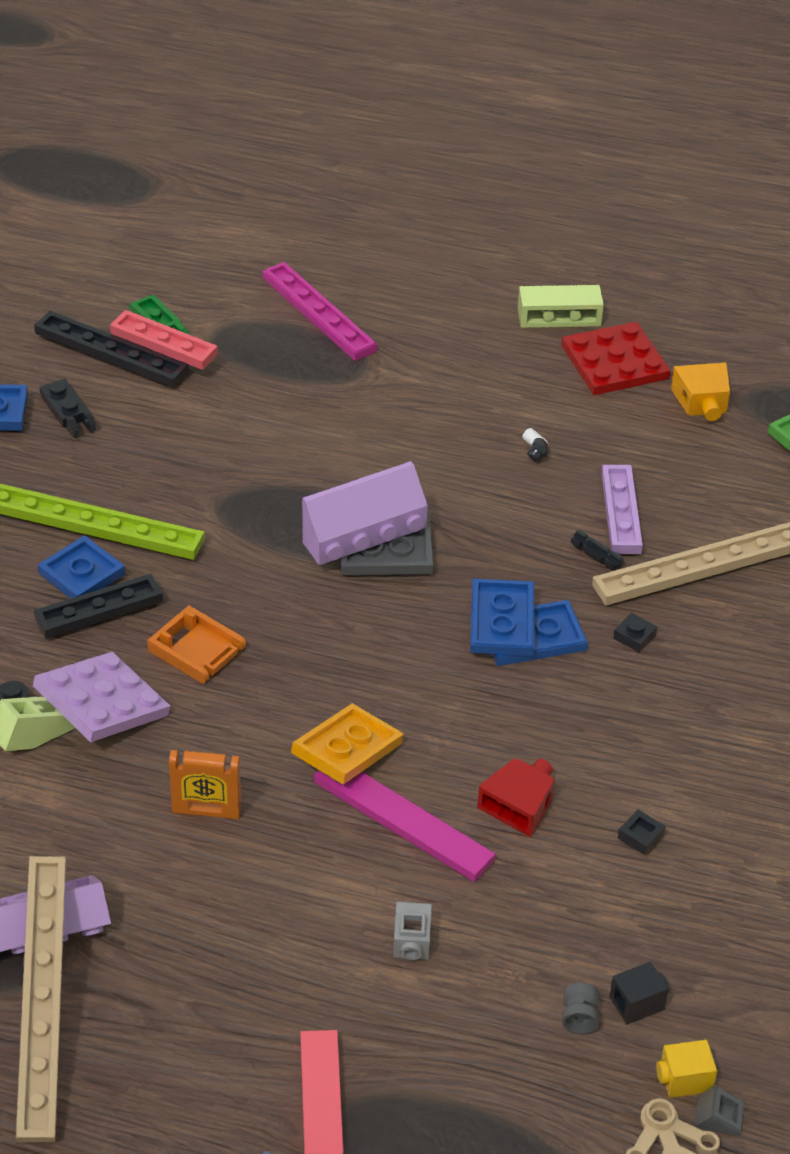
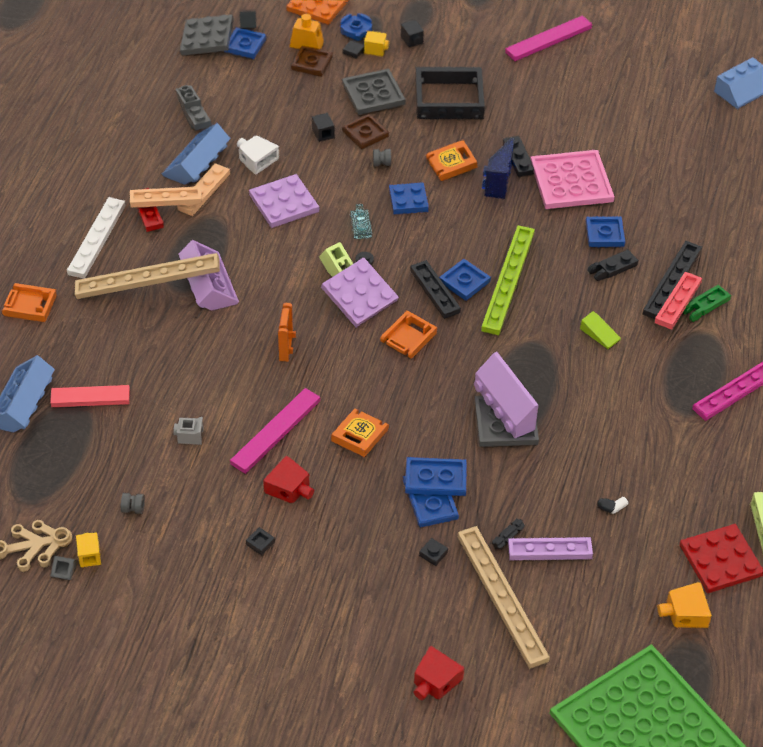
camera: 90 degrees right, 5 degrees up
light orange plate [291,703,404,785] -> none
black brick [609,961,669,1025] -> none
none -> orange container [331,408,389,457]
none -> lime slope [580,311,621,349]

